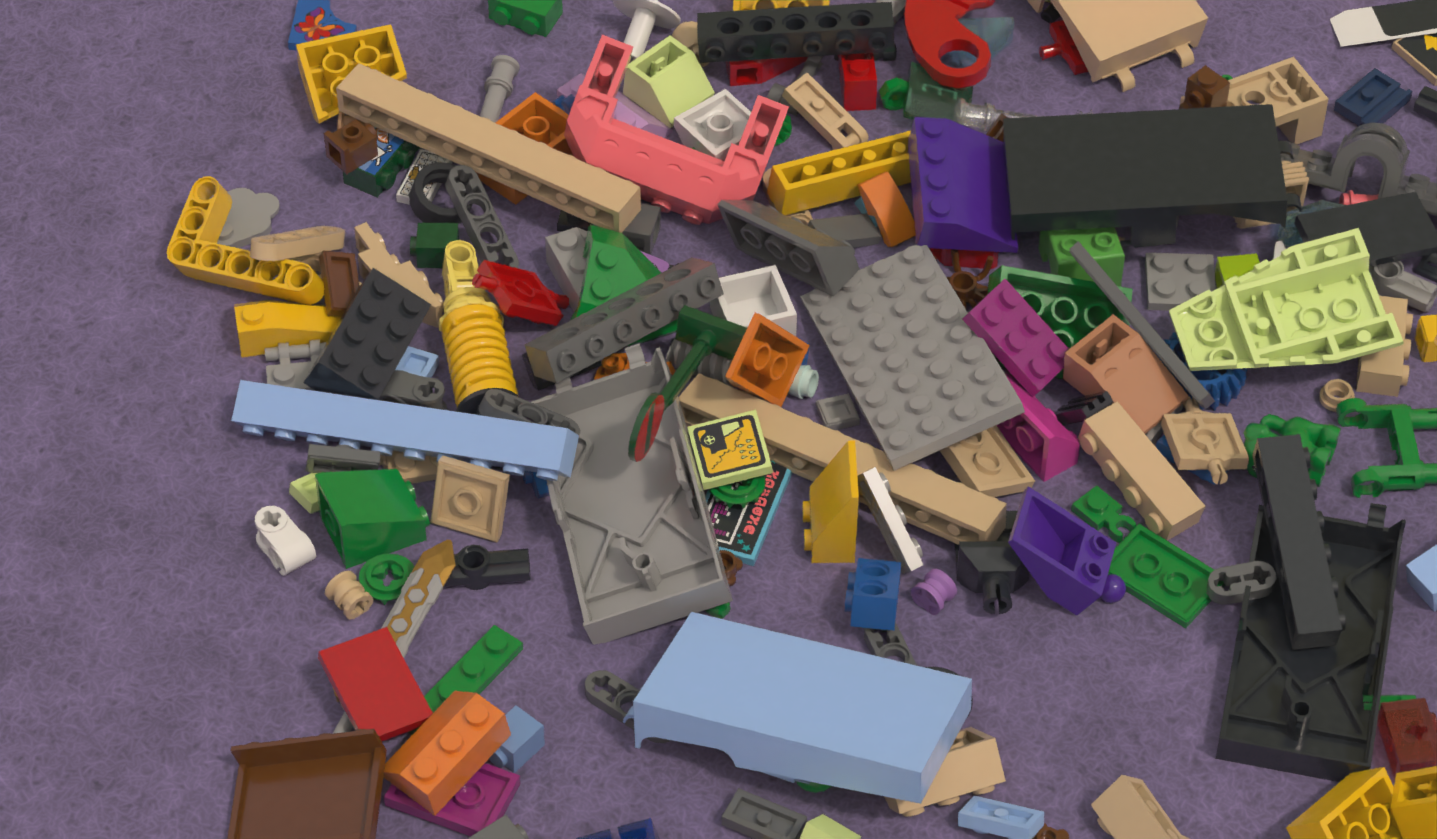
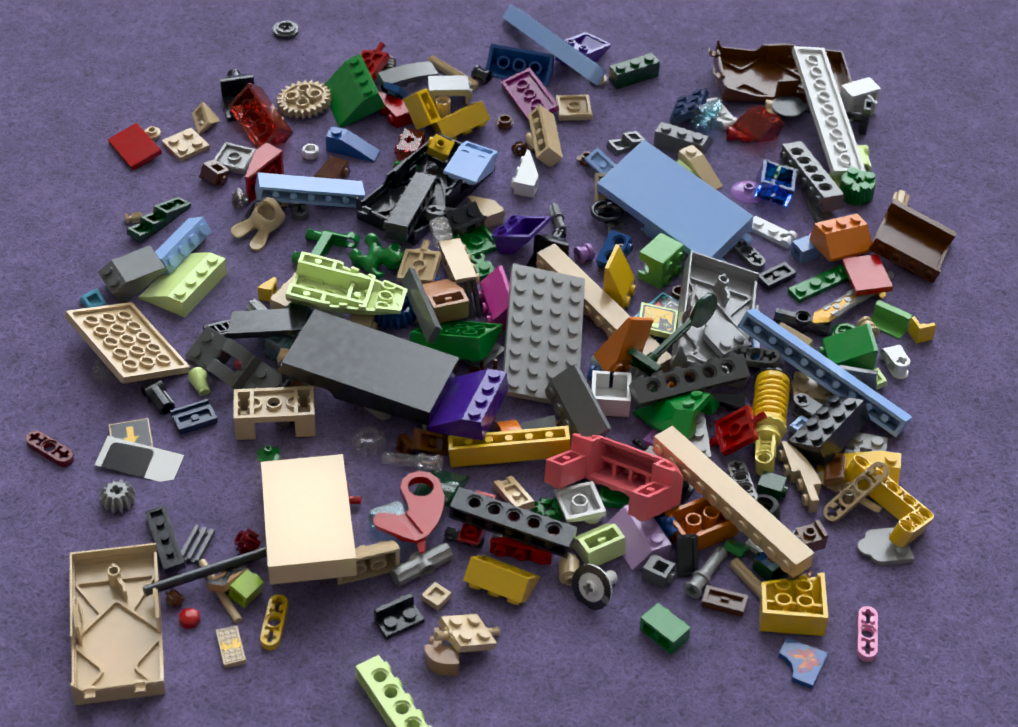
camera: 160 degrees left, 5 degrees down
light grey tile [815,393,860,430] -> none
plate [857,467,923,574] -> none
magenta plate [962,279,1069,397] -> none
reddish brown brick [1179,65,1230,109] -> none
none -> yellowish green cone [188,367,210,396]
none -> yellow brick [426,134,455,162]
none -> clear gear [429,217,453,248]
none -> light blue slope [443,141,498,185]
none -> black bracket [443,201,488,235]
none -> tan slope [468,196,505,229]
none -> reddish brown plate [511,141,528,157]
none -> white slope [511,150,538,198]
none -> dark grey axle [549,203,567,234]
none -> bright green piece [637,233,684,289]
none -> dark grey brick [642,554,676,588]
none -> black tile [675,533,698,577]
none -> plate [701,585,748,617]
none -> plate [702,318,752,359]
none -> white plate [752,216,798,248]
none -> black plate [757,262,797,291]
none -> bright pink beam [857,606,878,662]
none -> bright green panel [871,300,912,339]
none -> yellow panel [908,316,936,344]

